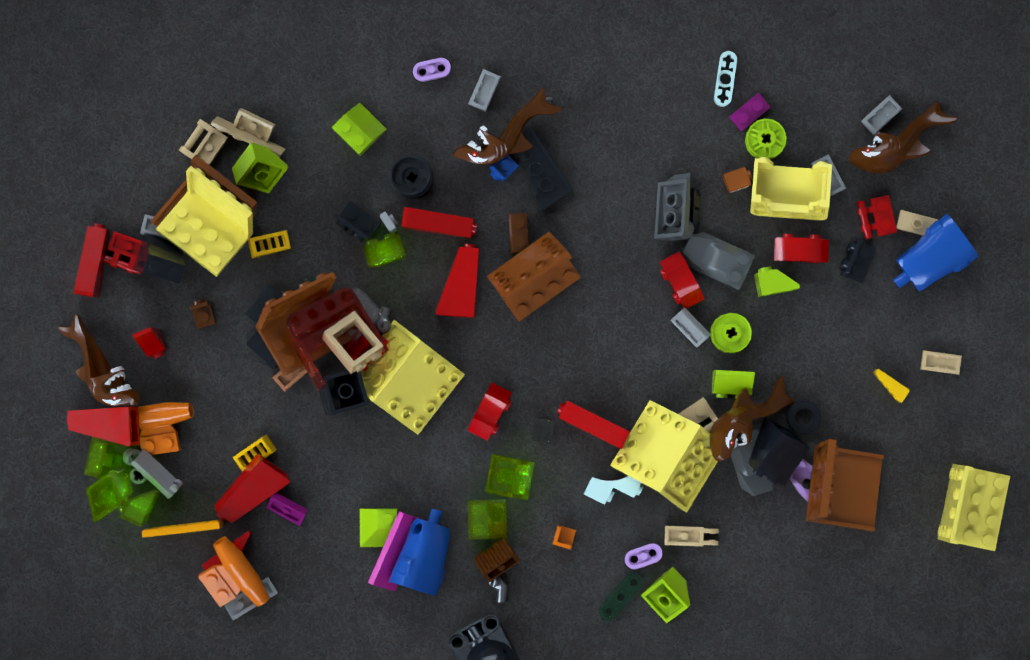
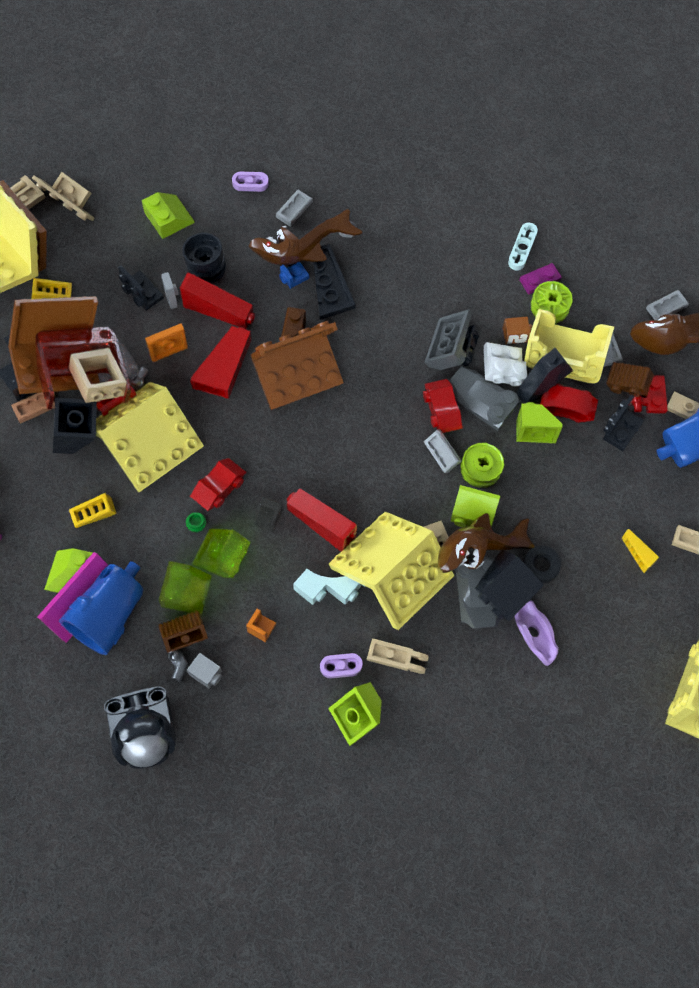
camera: 10 degrees right, 20 degrees down
lime slope [232,142,288,193] -> none
clear neon green slope [363,233,407,269] -> none
clear green plate [599,572,643,621] -> none
dark orange bracket [806,439,884,532] -> none
none -> yellow slope [69,493,117,528]
none -> orange tile [145,323,188,362]
none -> green plate [186,512,206,532]
none -> light grey brick [187,653,222,689]
none -> white plate [484,342,527,386]
none -> black slope [516,348,573,404]
none -> reddish brown brick [606,362,654,397]

